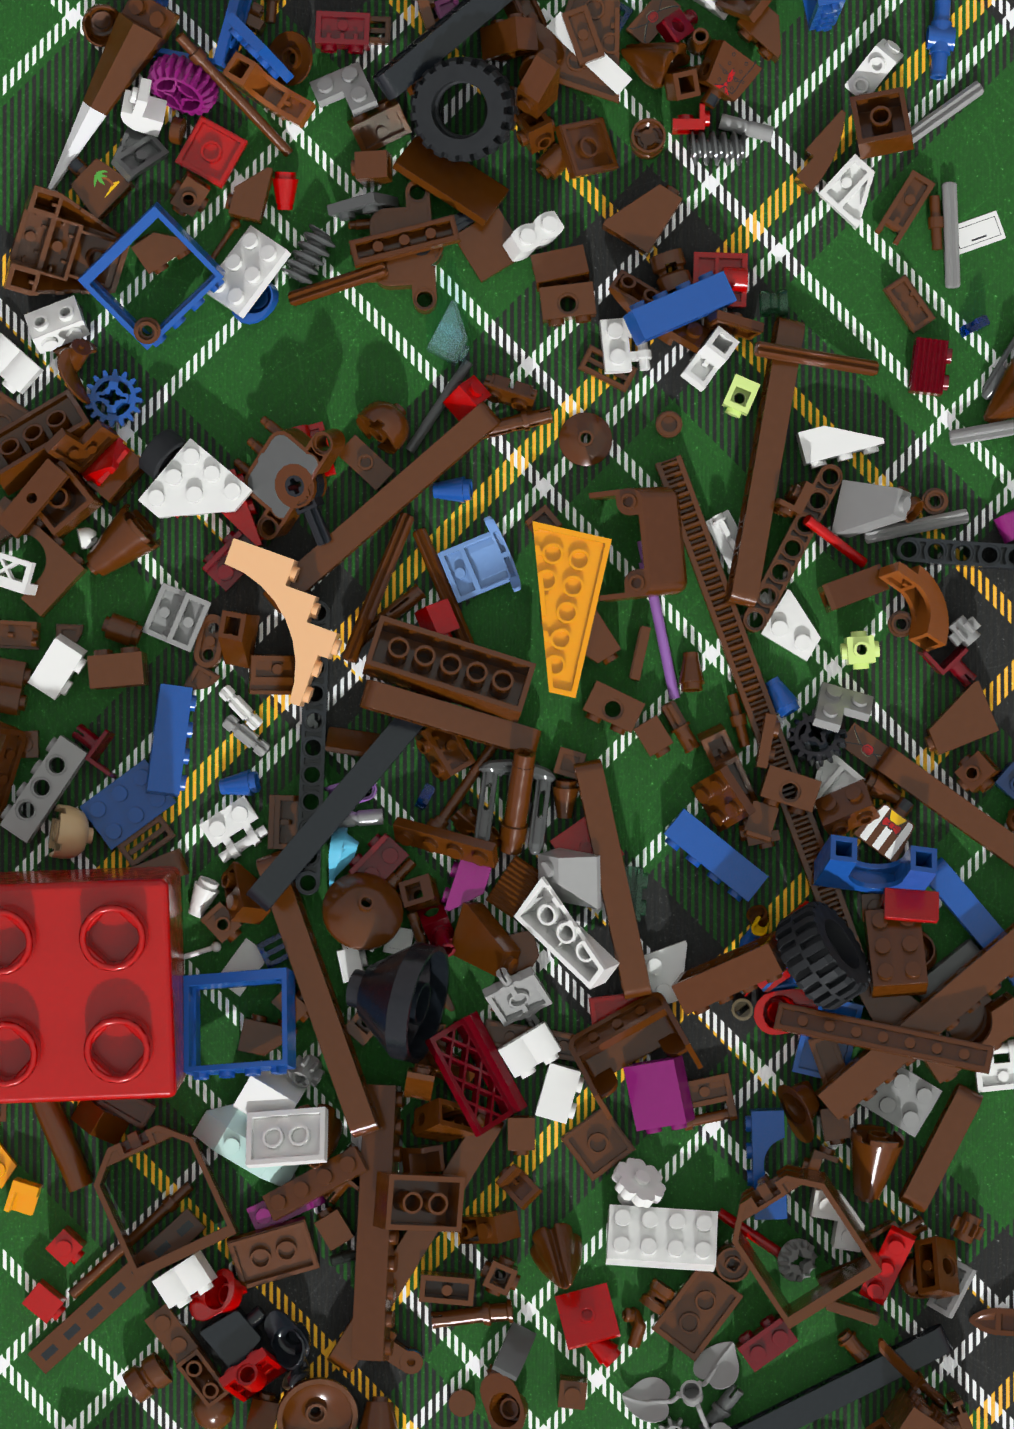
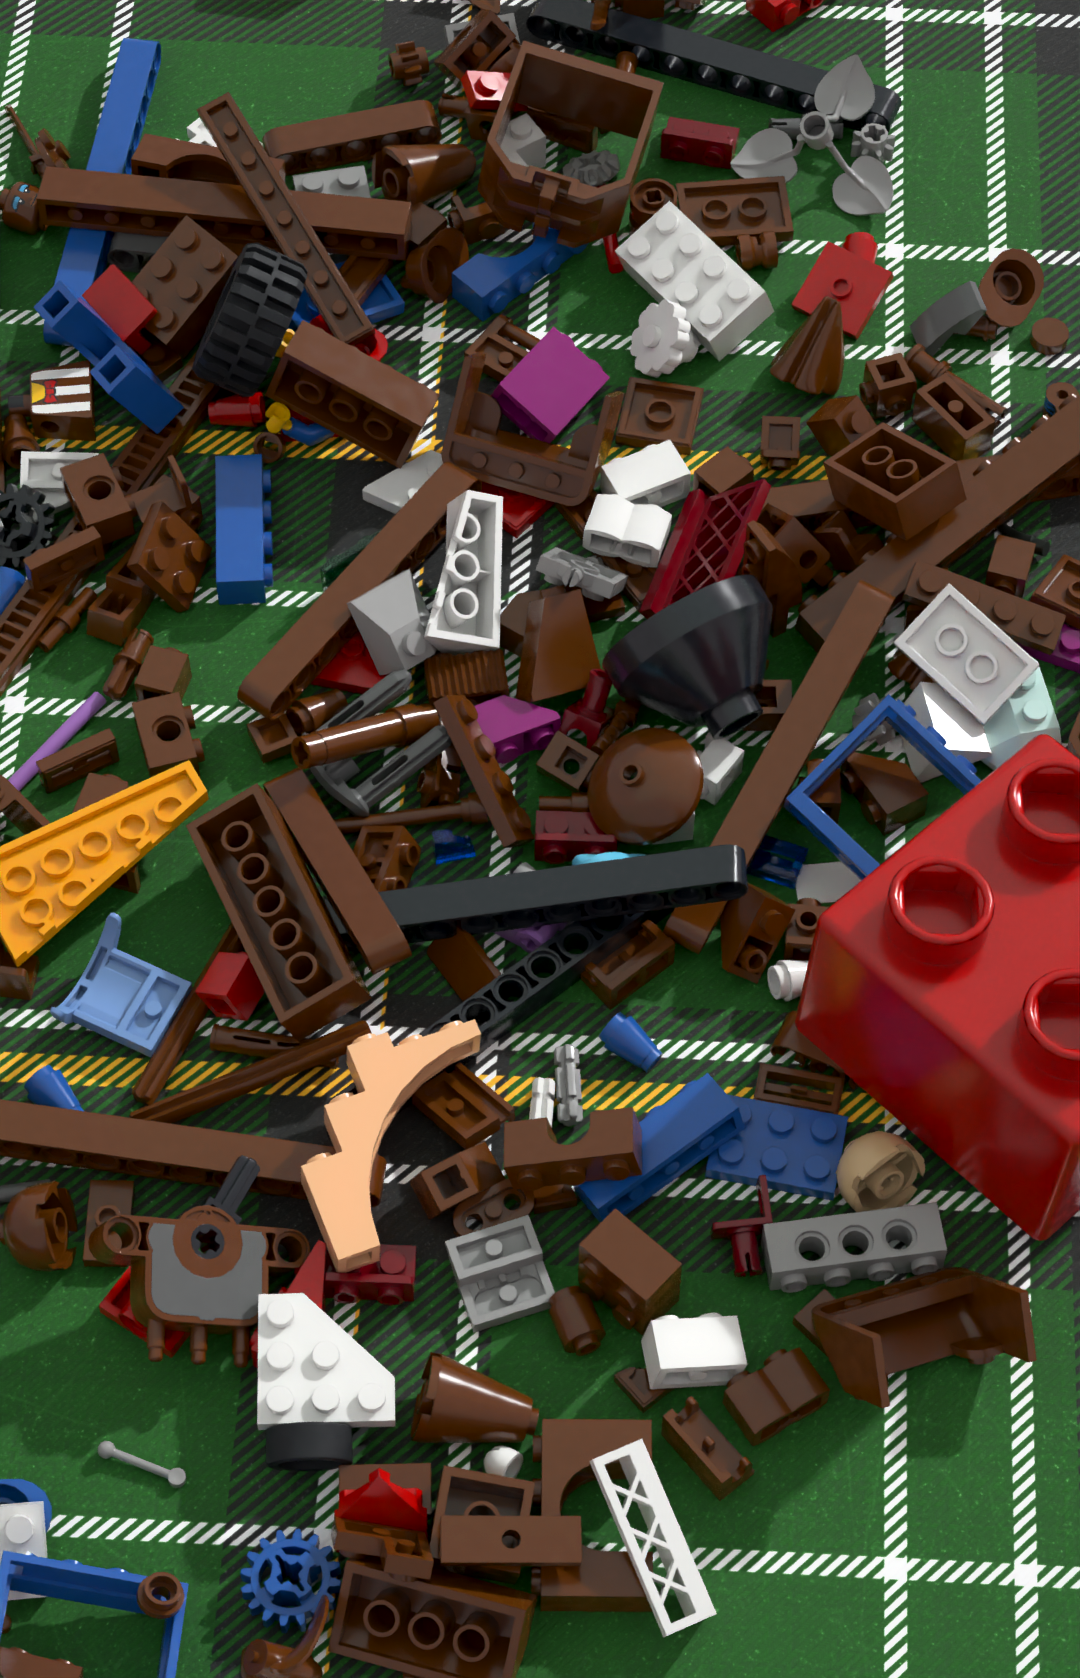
camera: 130 degrees left, 30 degrees down
white plate [199,795,268,863] -> none
reddish brown brick [557,1374,588,1410] -> none
reddish brown arm [622,1307,646,1348] -> none
reddish brown cone [678,652,705,692] -> none
reddish brown bracket [815,779,880,836] -> none
none -> light grey hinge [97,1441,186,1488]
none -> reddish brown arch [503,1107,642,1191]

